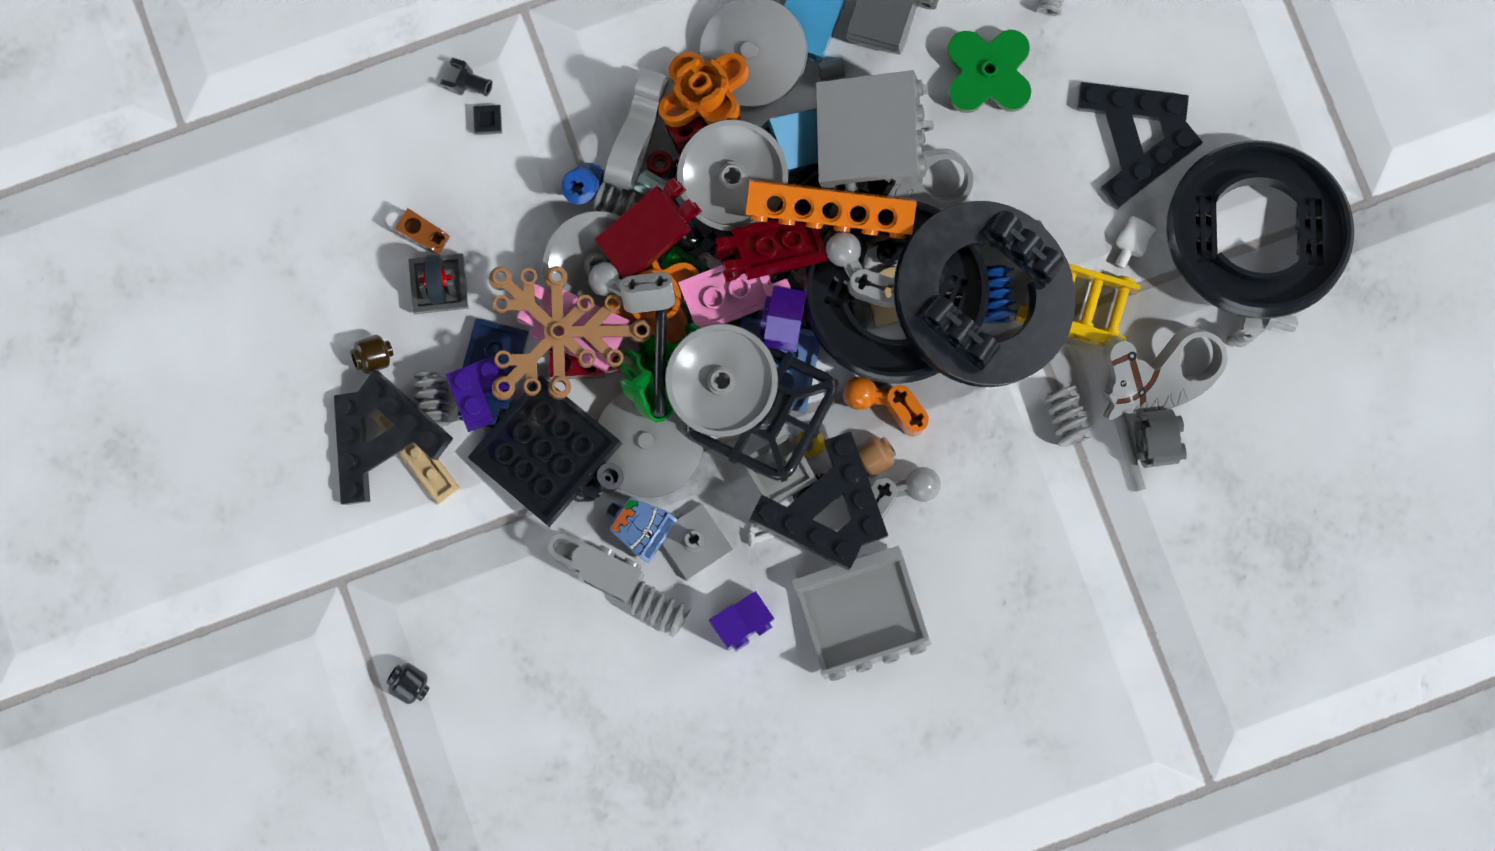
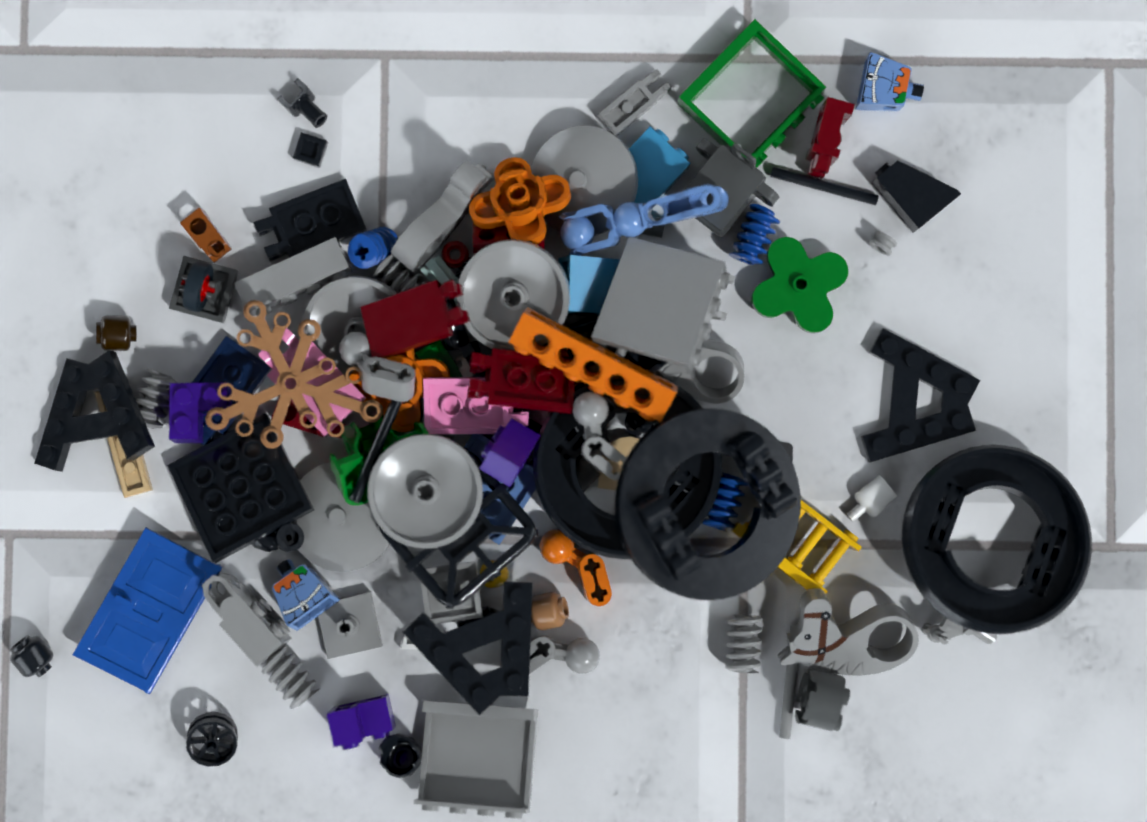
camera: 20 degrees right, 5 degrees up
none -> blue door [72,527,223,694]
none -> black wheel [186,712,238,767]
none -> light grey brick [234,237,353,316]
none -> black tile [253,179,367,261]
none -> black hair [379,734,422,778]
none -> medium blue piece [559,185,729,256]
none -> blue piece [729,203,780,265]

